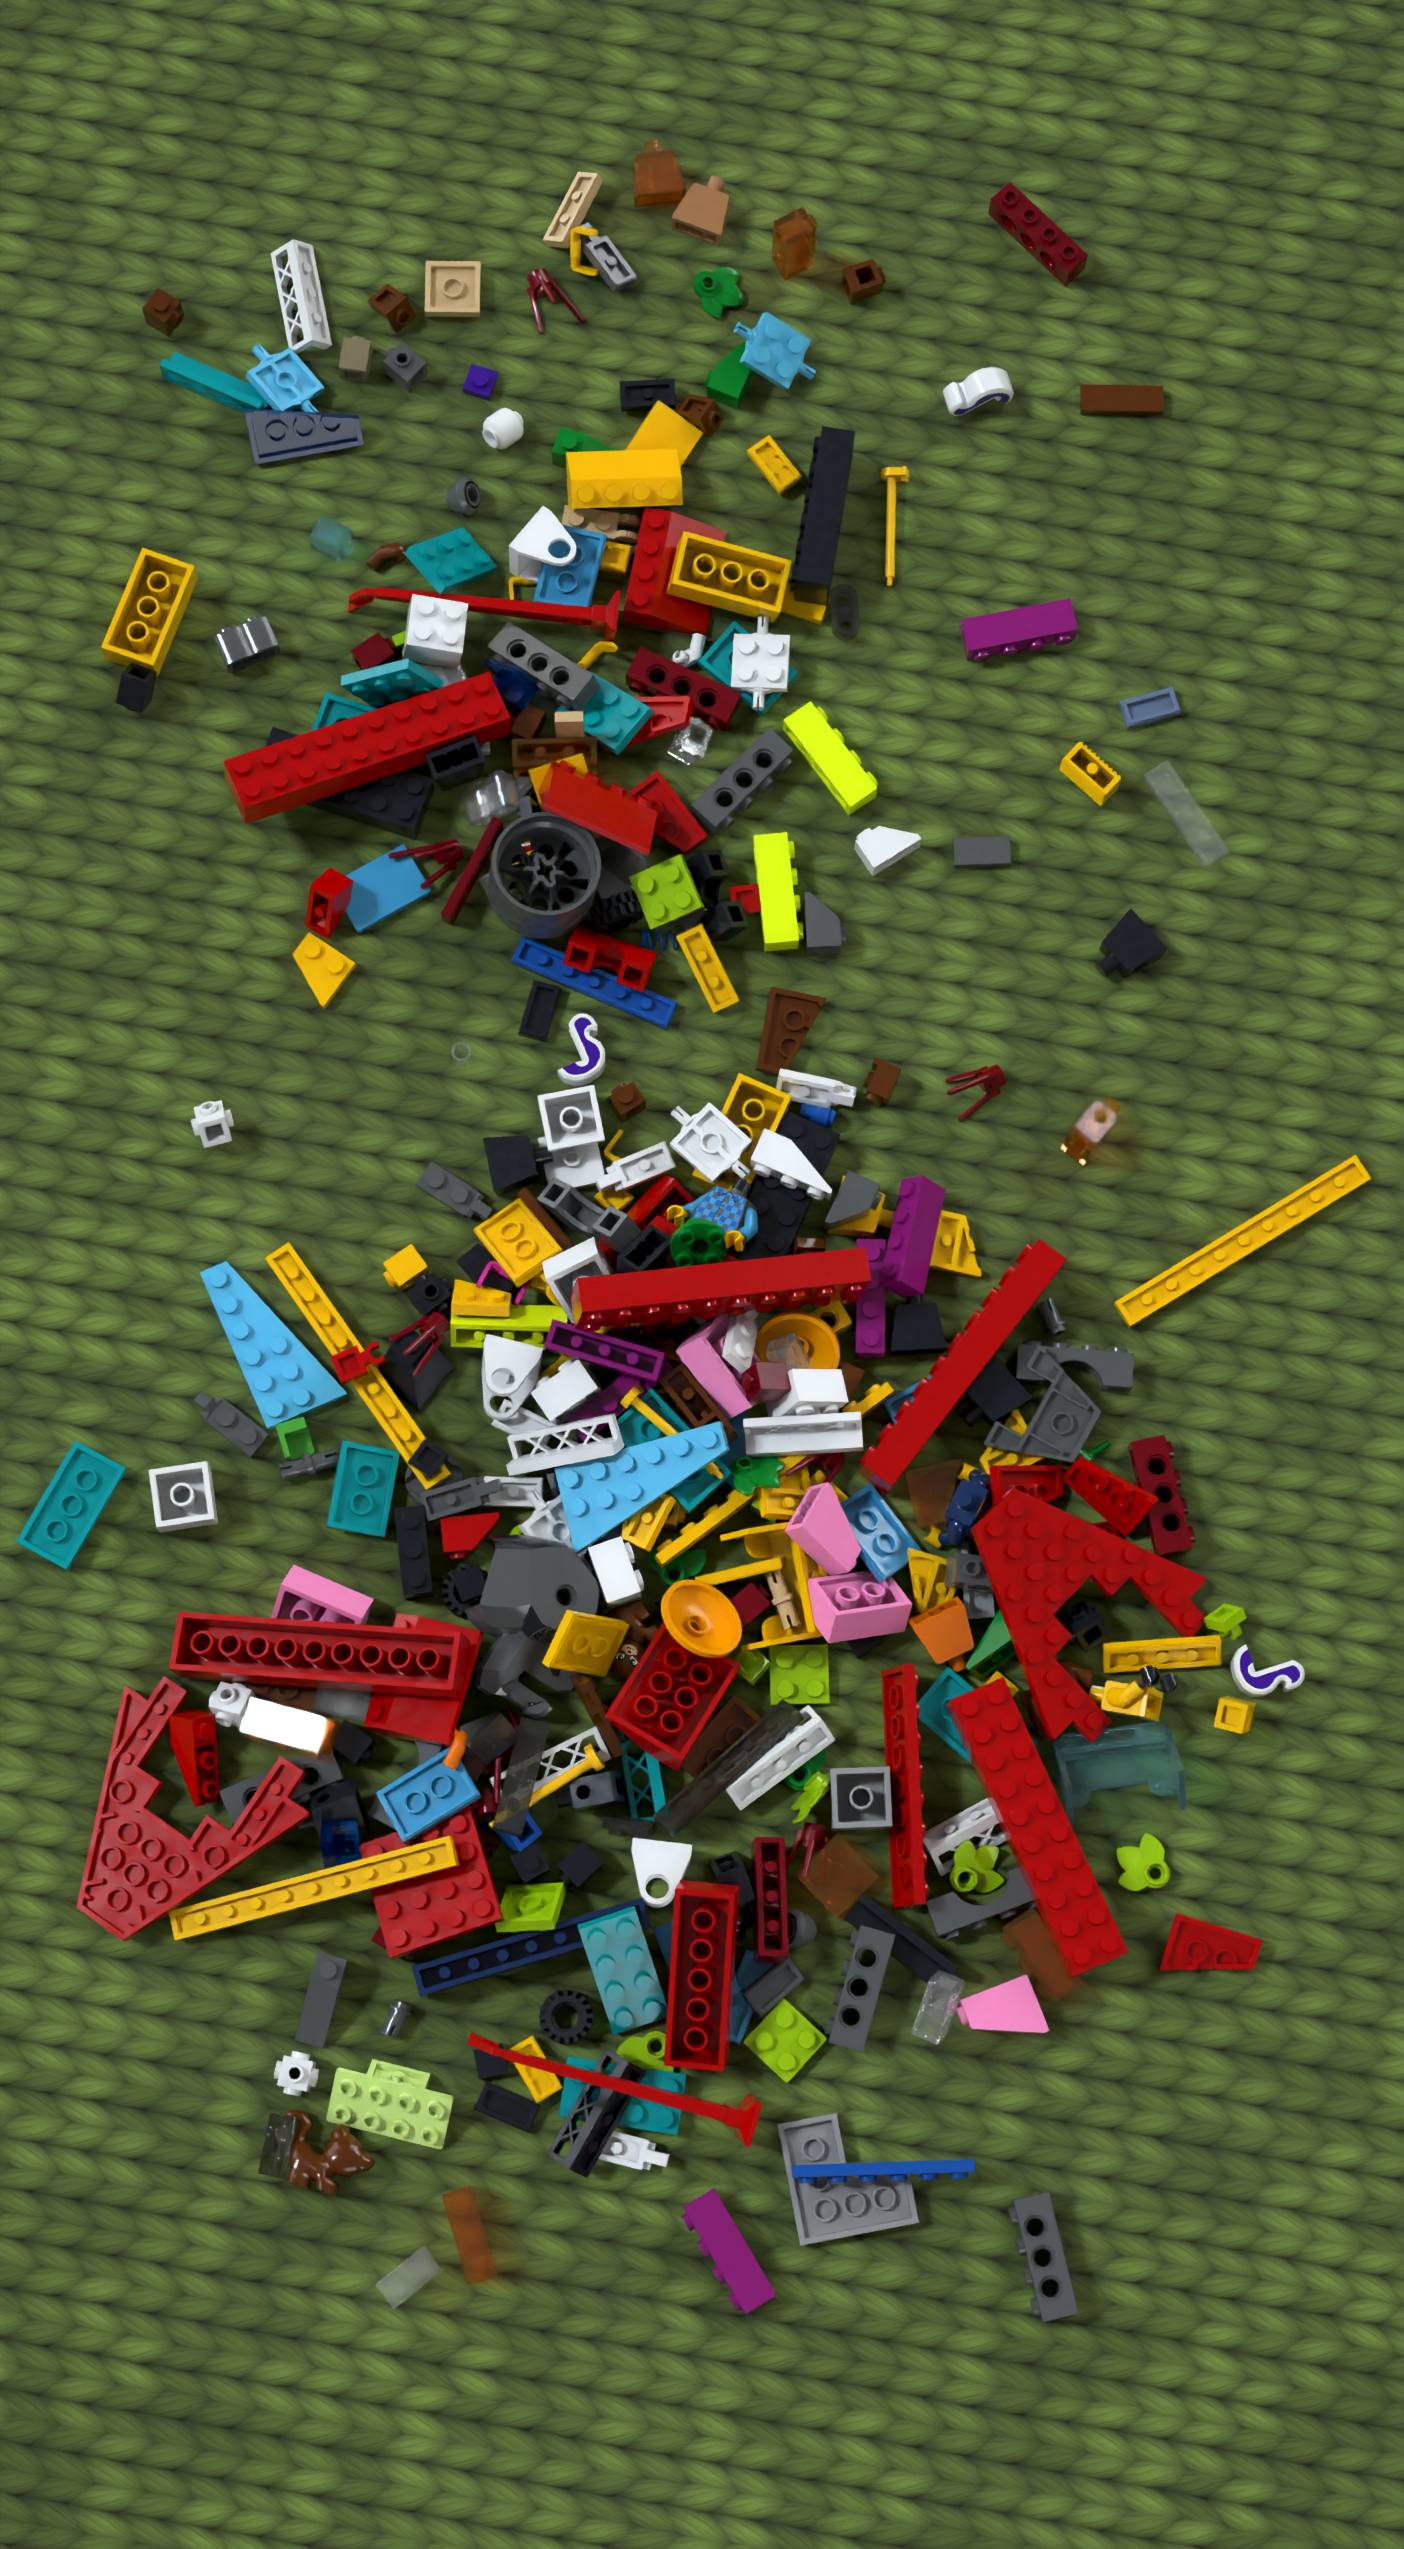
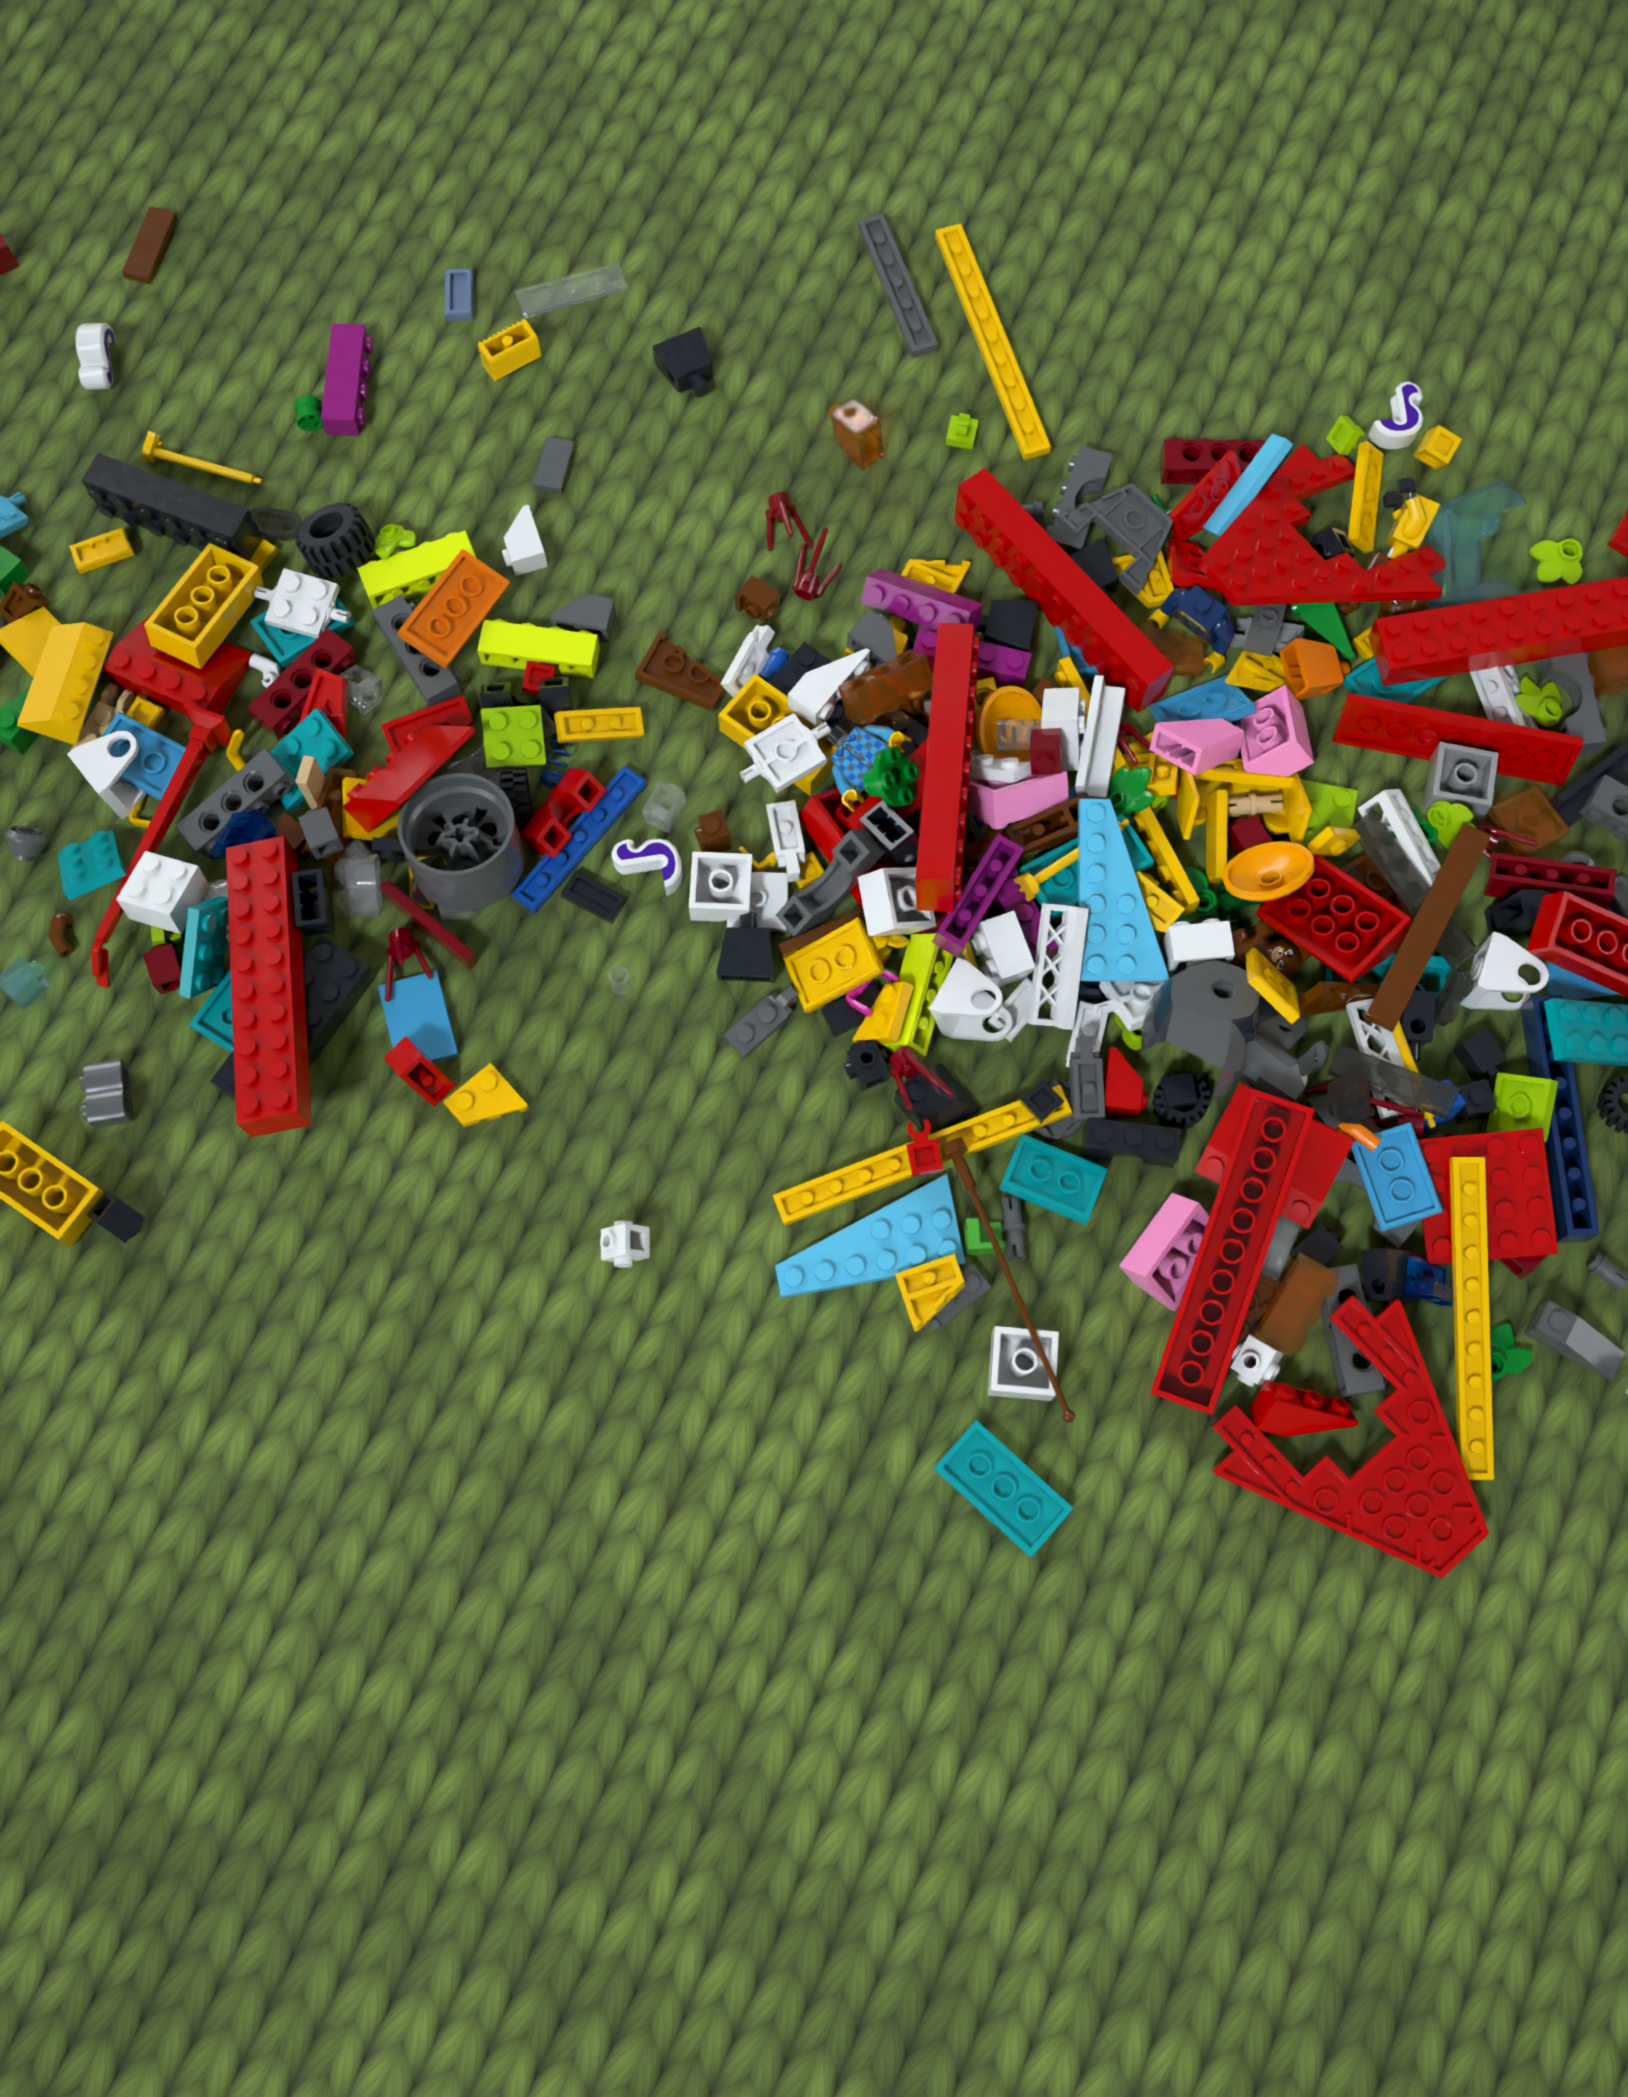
camera: 75 degrees left, 5 degrees down
yellow brick [382,1244,430,1292] -> none
none -> green wheel [293,396,323,431]
none -> black tyre [295,503,376,578]
none -> dark grey brick [298,807,345,860]
none -> lime plate [370,524,416,560]
none -> orange plate [397,549,510,669]
none -> clear brick [642,781,686,834]
none -> dark red plant [792,527,842,601]
none -> clear orange brick [838,649,933,725]
none -> dark grey plate [858,214,938,358]
none -> yellow wing [895,1254,966,1332]
none -> reddish brown piece [940,1137,1075,1423]
none -> lime tile [946,413,978,450]
none -> medium azure tile [1202,434,1293,538]
none -> yellow plate [1307,826,1361,856]
none -> reddish brown tile [1364,823,1492,1032]
none -> green plate [1490,1324,1532,1382]

